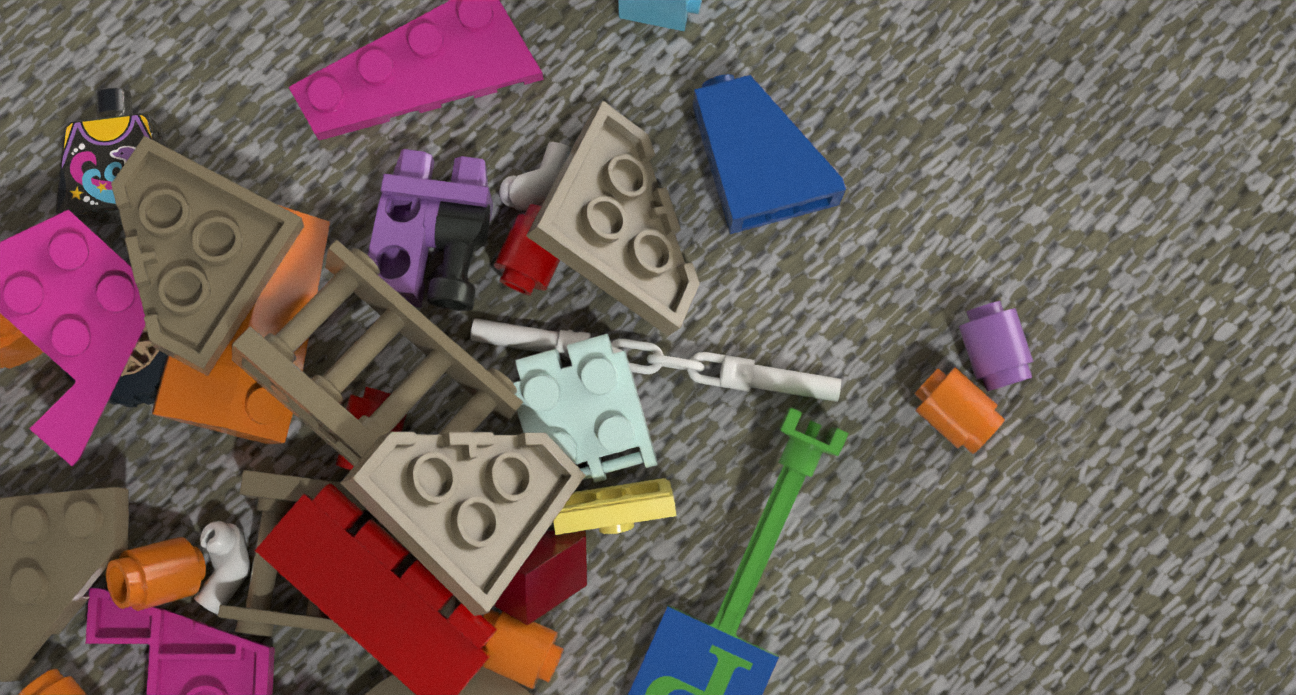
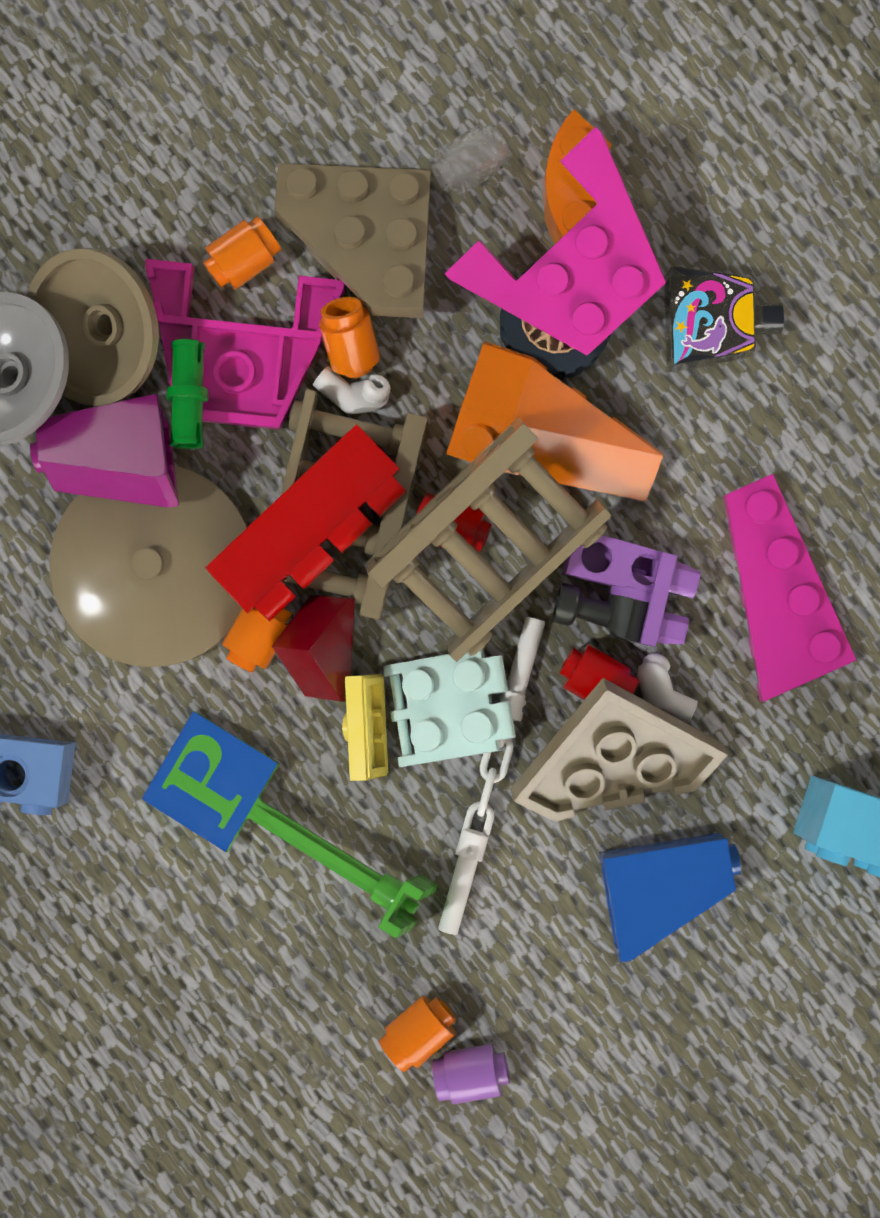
camera: 100 degrees right, 10 degrees up
dark tan plate [111,136,304,376] -> none
plate [341,432,586,616] -> none

